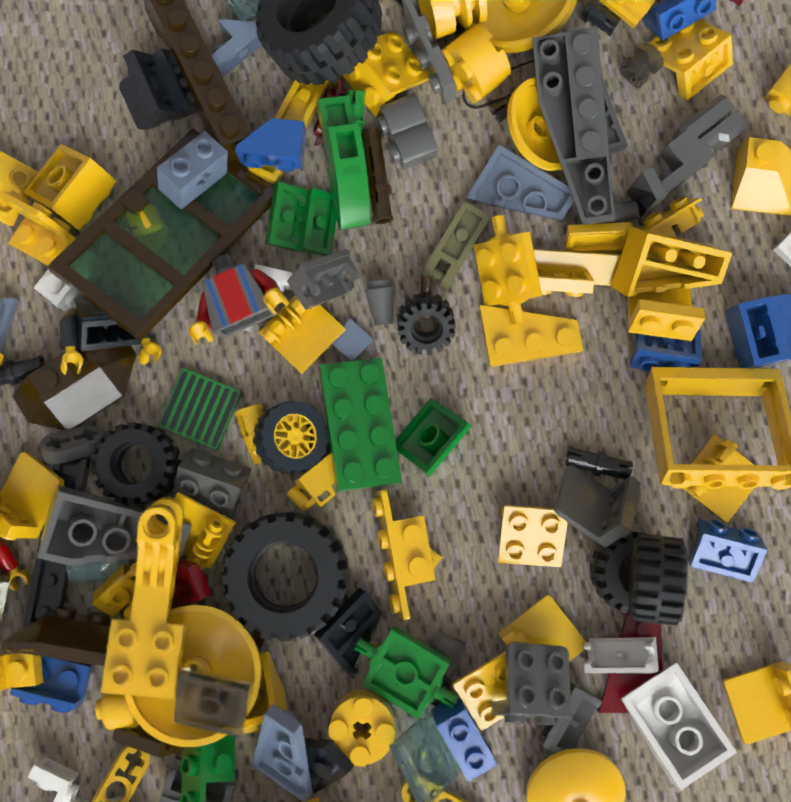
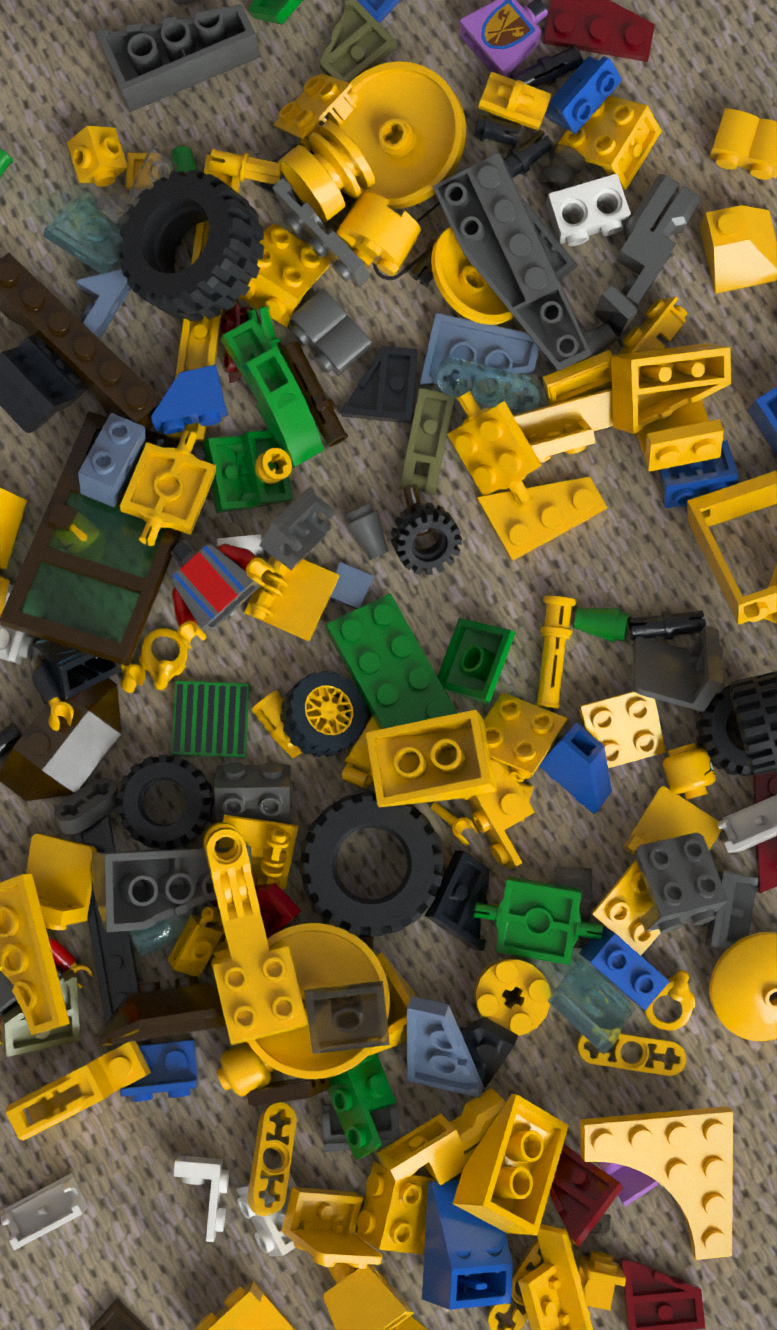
camera: 20 degrees left, 0 degrees up
none -> yellow plate [120,430,216,546]
none -> yellow piece [139,628,188,690]
none -> yellow bush [255,448,292,484]
none -> black wing [341,346,418,424]
none -> yellow slope [366,710,496,807]
none -> yellow hand [430,802,479,846]
none -> clear light blue beam [436,358,540,413]
none -> yellow hinge [483,693,568,782]
none -> black pin [504,130,553,178]
none -> yellow pin [535,596,576,709]
none -> blue slope [539,722,612,814]
none -> white brick [545,174,631,246]
none -> green cone [574,608,630,644]
none -> yellow piece [644,970,695,1031]
none -> yellow head [663,743,716,800]

